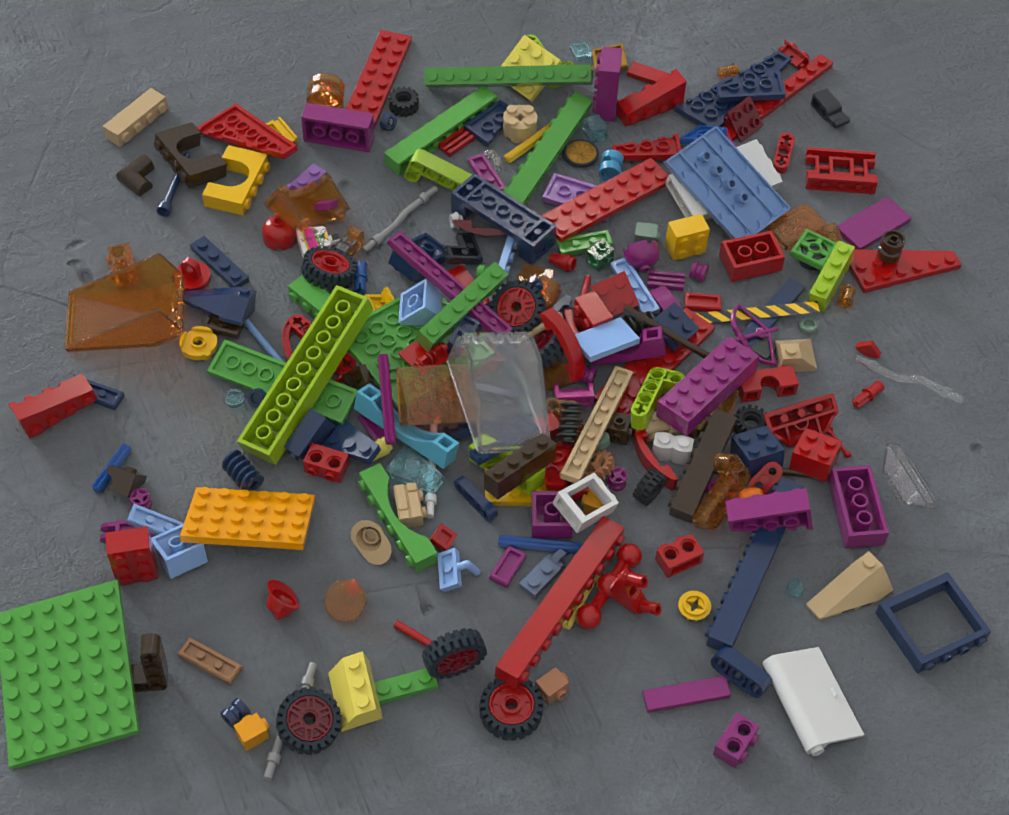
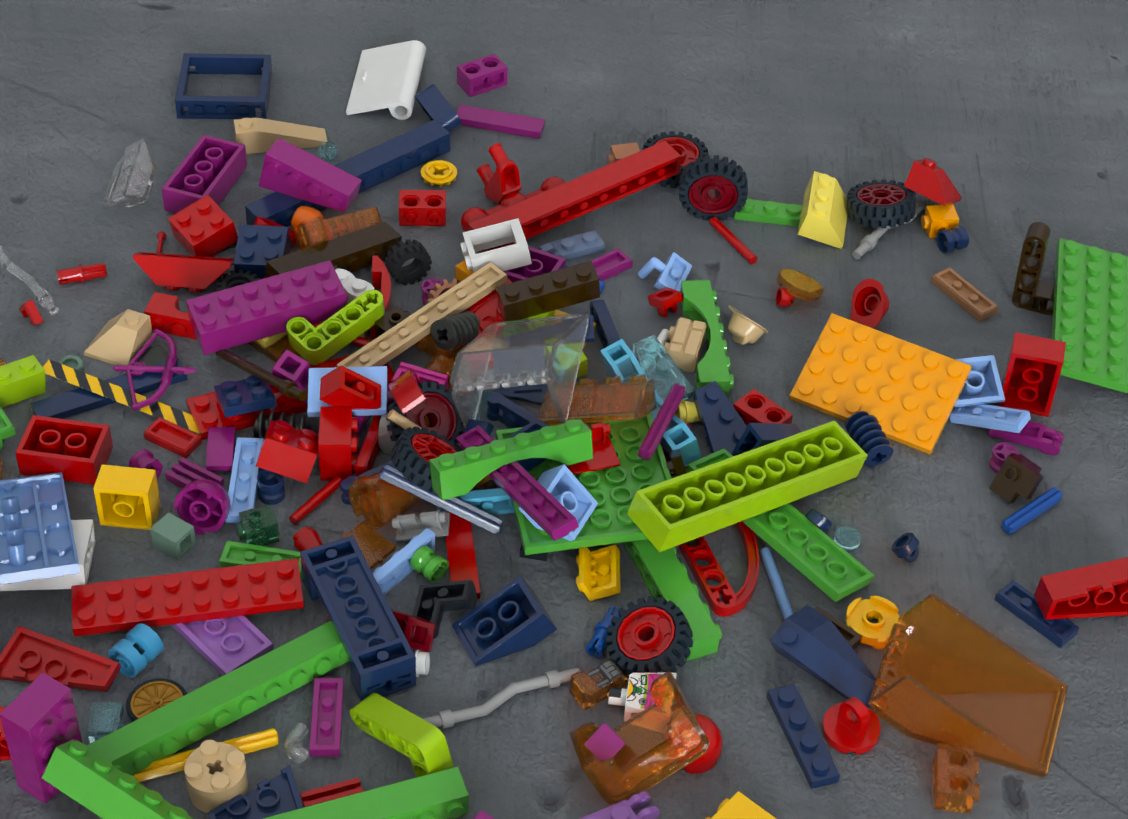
camera: 155 degrees left, 10 degrees down
none -> red slope [320,365,382,410]
none -> dark blue tile [892,533,919,563]
none -> red slope [904,158,962,206]

